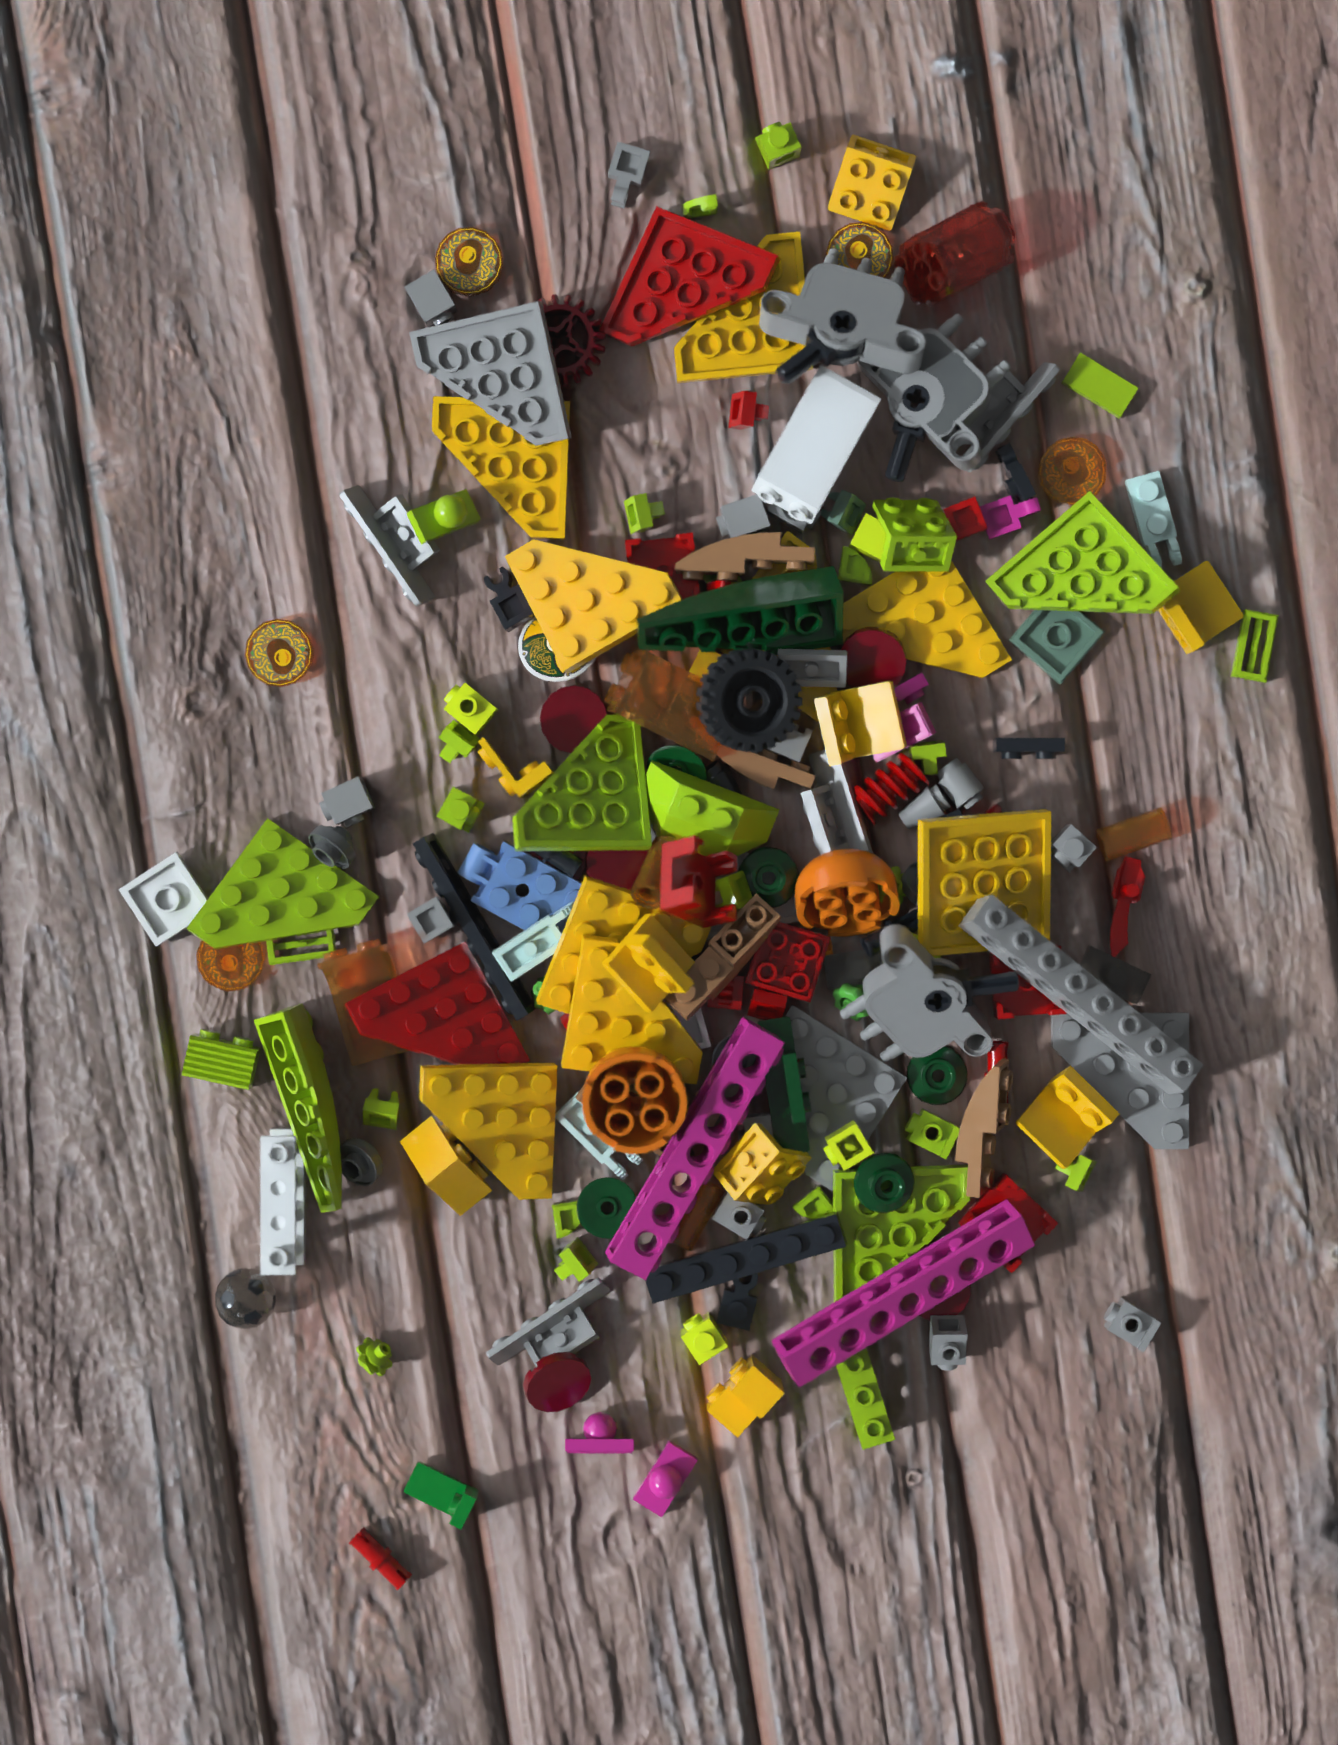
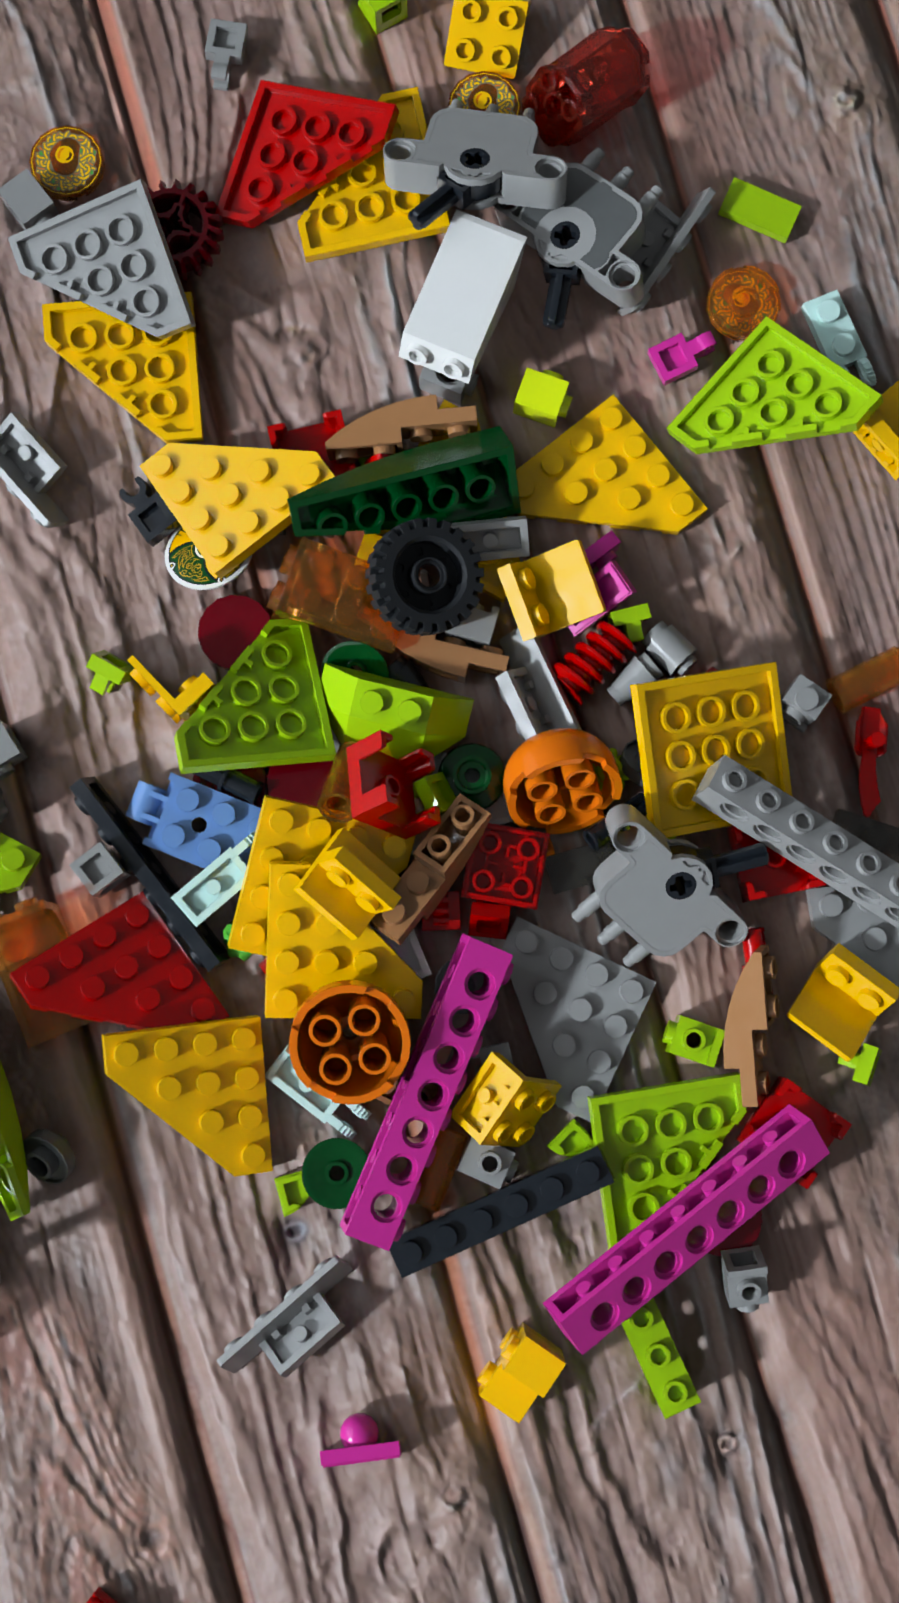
camera: 10 degrees left, 5 degrees down
lime plant [356,1337,393,1377] -> none
lime tile [363,1088,399,1130] -> none
yellow brick [400,1116,492,1216] -> none
green bracket [404,1461,479,1530] -> none
lime tile [407,489,481,545] -> none
lime brick [436,787,485,833] -> none
neon yellow brick [444,683,498,736] -> none
dark red tile [523,1352,591,1412] -> none
lime tile [554,1237,598,1282] -> none
lime tile [624,493,665,534] -> none
dark pink tile [633,1440,698,1518] -> none
neon yellow brick [681,1312,728,1366] -> none
lime tile [682,194,718,219] -> none
light grey brick [716,494,770,538] -> none
black plate [716,1273,758,1331] -> none
red tile [728,390,769,430] -> none
dark green bracket [757,1016,812,1152] -> none
sand green tile [821,489,867,535] -> none
neon yellow brick [823,1120,873,1171] -> none
bright green piece [833,983,869,1021] -> none
lime tile [838,546,872,585] -> none
dark red tile [840,626,907,688] -> none
dark green piece [854,1153,915,1213] -> none
lime bracket [872,497,957,571] -> none
dark green piece [907,1046,968,1105] -> none
red tile [943,496,988,542] -> none
black plate [993,738,1065,759] -> none
black plate [995,443,1036,503] -> none
sand green tile [1008,610,1105,684] -> none

